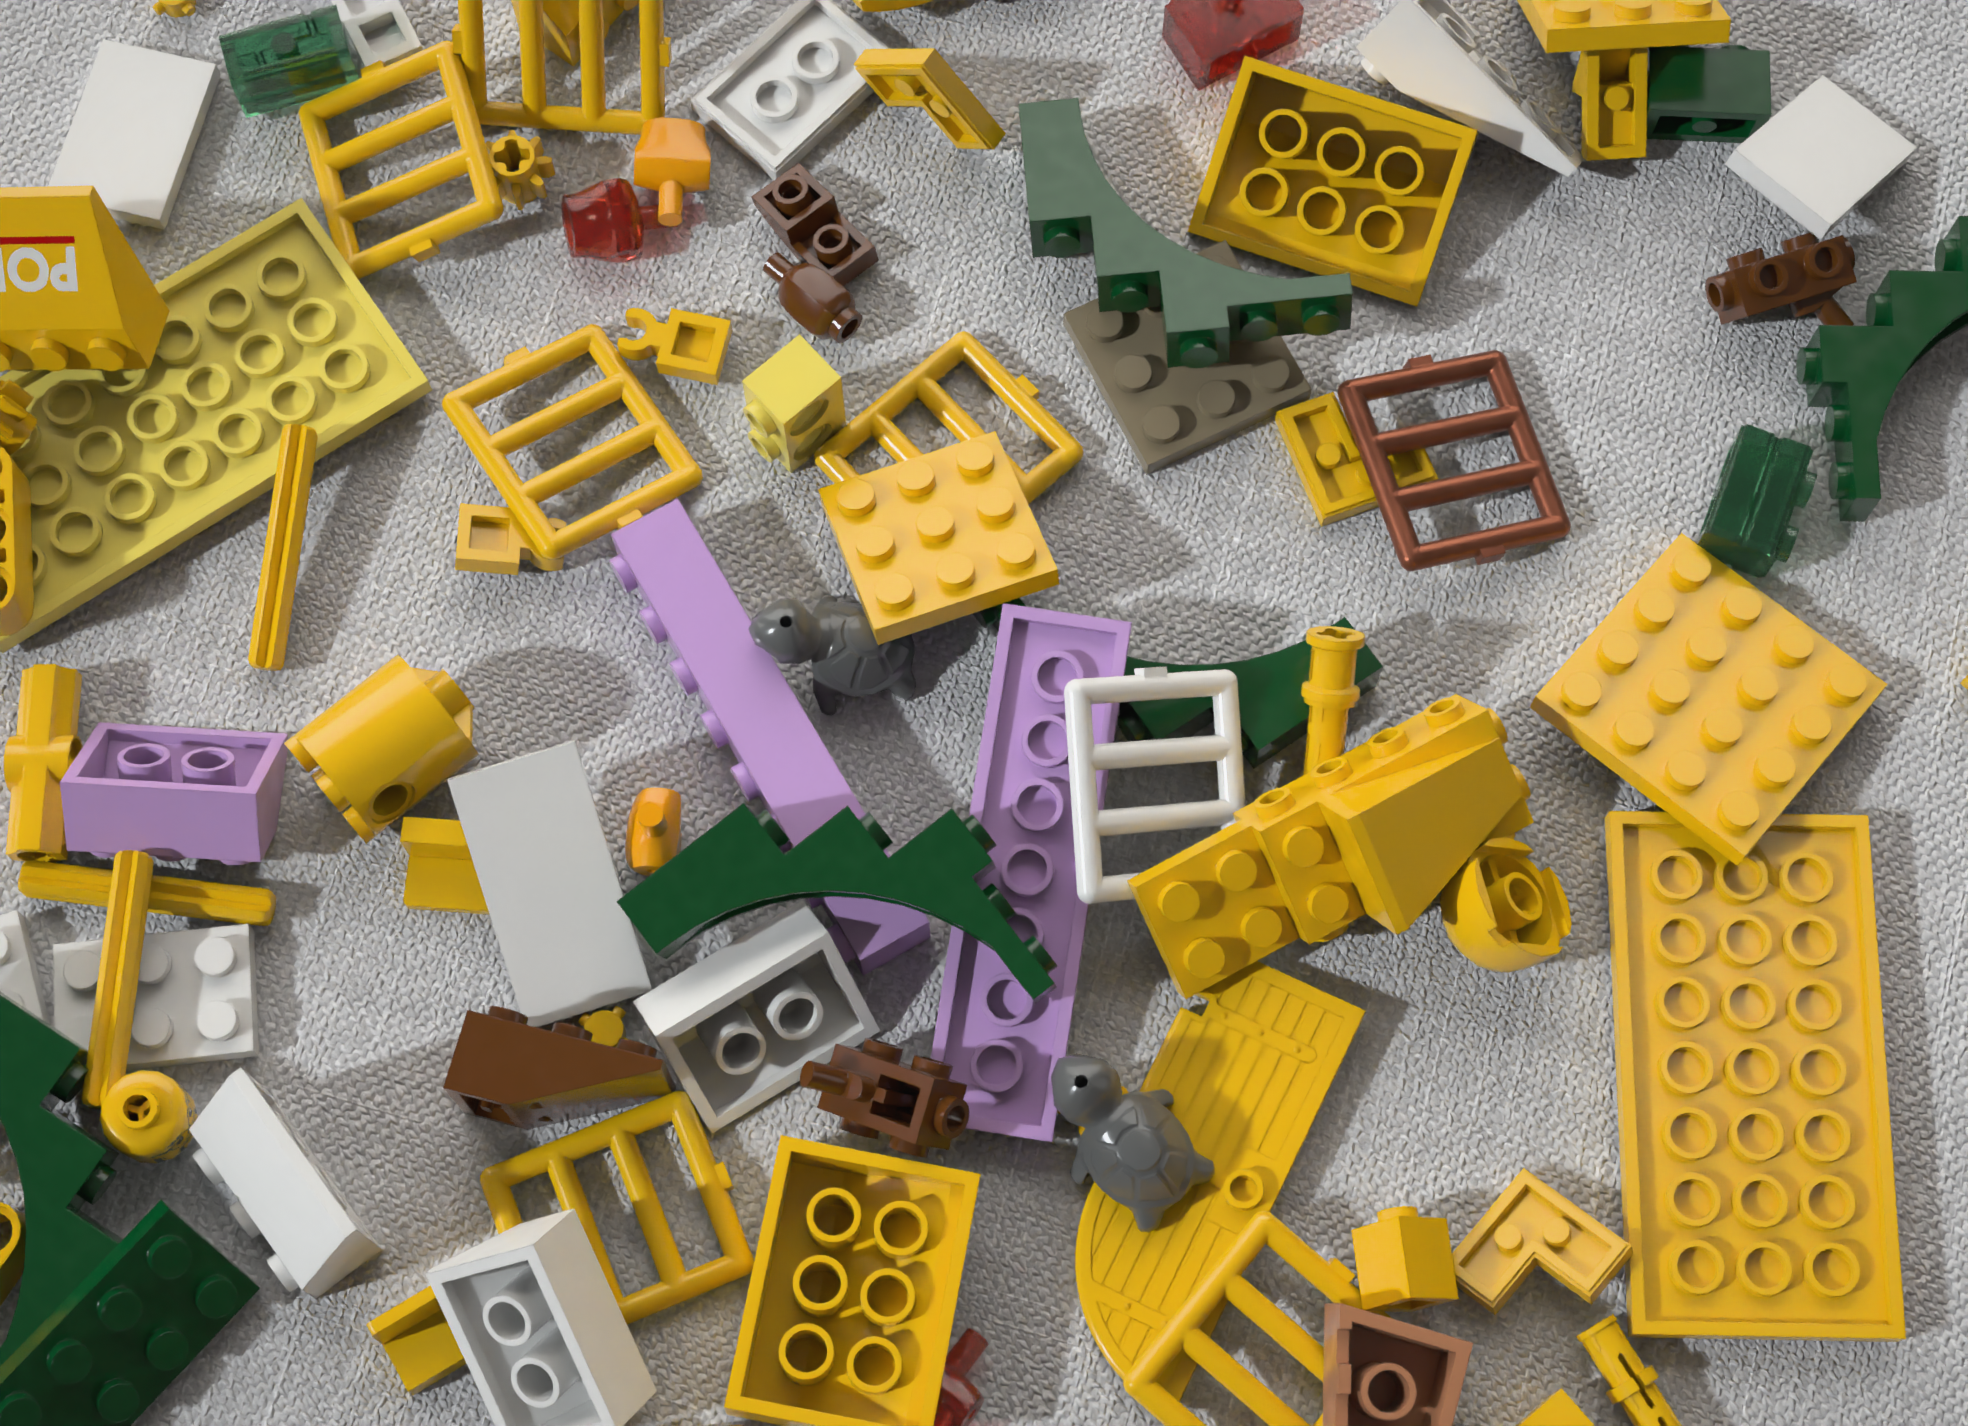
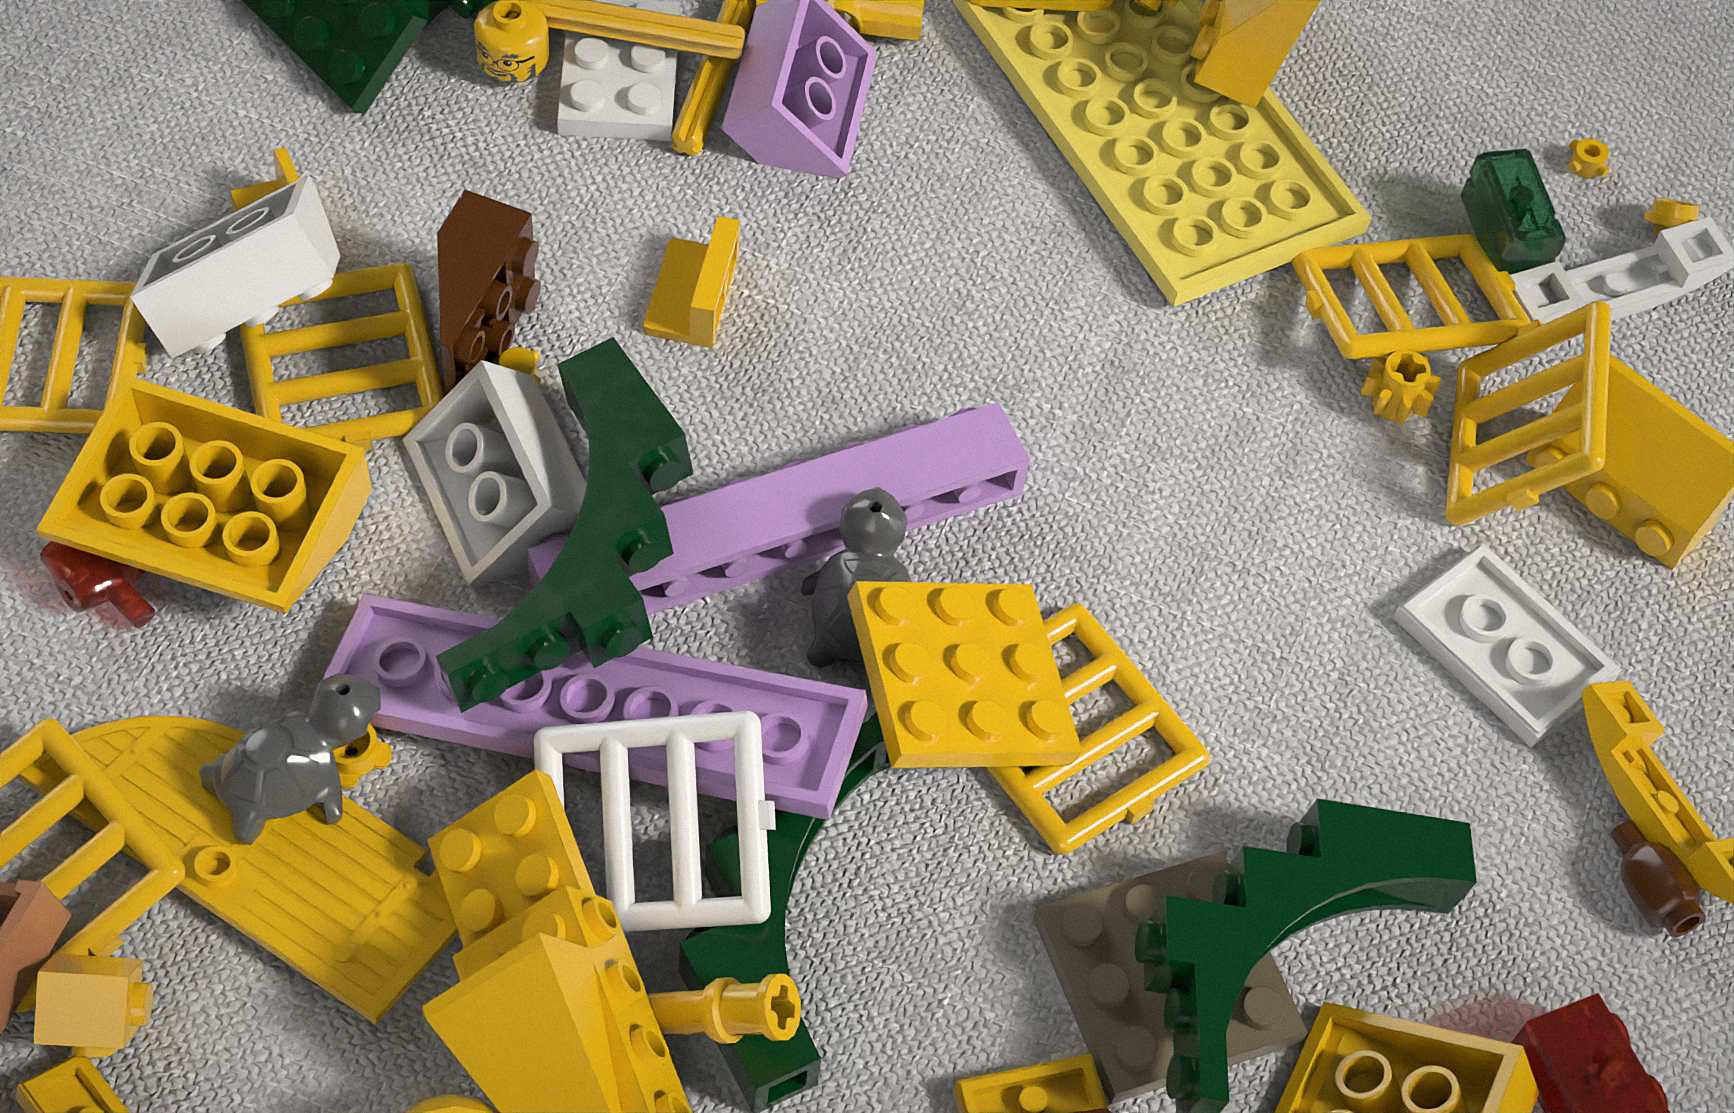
camera: 90 degrees right, 15 degrees down
white tile [48,39,221,230] -> none
white slope [189,1067,382,1299] -> none
yellow axle [248,424,318,671] -> none
yellow cylinder [284,655,479,844] -> none
yellow bar [442,324,703,560] -> none
white tile [447,740,653,1027] -> none
yellow plate [455,503,566,575] -> none
clear red piece [561,178,678,263] -> none
yellow plate [617,308,733,385] -> none
light orange piece [625,788,682,877] -> none
light orange piece [633,117,711,227] -> none
light yellow brick [742,334,846,473] -> none
reddish brown slope [751,163,879,286] -> none
reddish brown plant [763,252,862,343] -> none
reddish brown brick [800,1038,969,1158] -> none
yellow tile [853,48,1006,149] -> none

